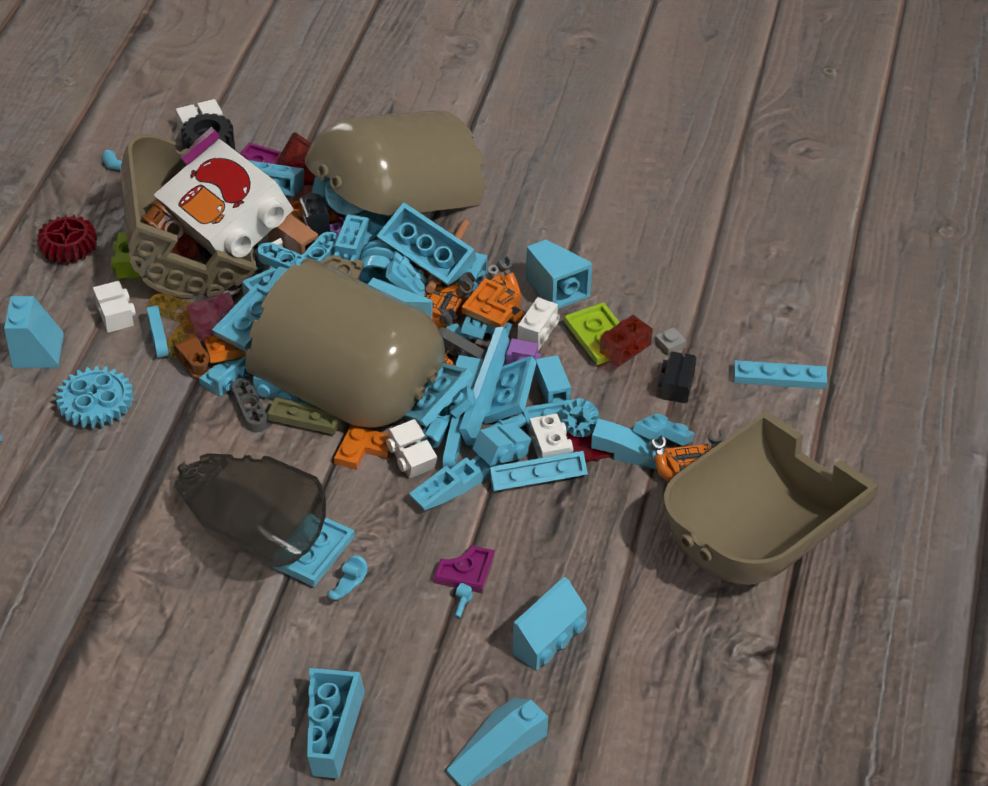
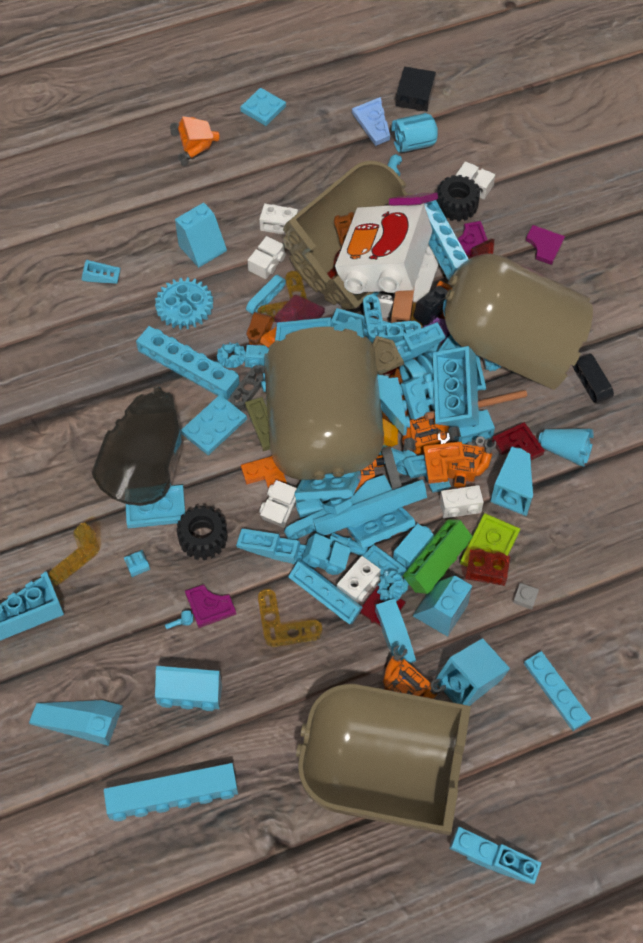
camera: 55 degrees right, 15 degrees up
dark red gear [37,215,97,265] -> none
medium azure piece [327,555,368,600] -> none
medium lavender brick [506,338,542,365] -> none
medium azure plate [633,414,695,446] -> none
black brick [657,351,697,403] -> none
none -> clear yellow beam [48,523,100,585]
none -> medium azure brick [104,763,238,821]
none -> medium azure tile [124,550,150,577]
none -> medium azure brick [136,326,240,400]
none -> black tyre [177,506,228,560]
none -> medium azure plate [181,395,247,455]
none -> medium azure gear [217,342,246,368]
none -> clear yellow beam [258,589,322,647]
none -> white brick [259,203,298,235]
none -> light blue wing [352,97,390,146]
none -> medium azure cylinder [392,113,438,153]
none -> black brick [396,66,436,112]
none -> bright green brick [403,519,473,594]
none -> medium azure slope [413,575,472,637]
none -> medium azure slope [436,638,510,706]
none -> medium azure slope [449,827,542,884]
none -> dark red plate [492,422,545,460]
none -> magenta tile [526,225,565,265]
none -> medium azure cone [538,429,594,467]
none -> black beam [572,353,614,403]

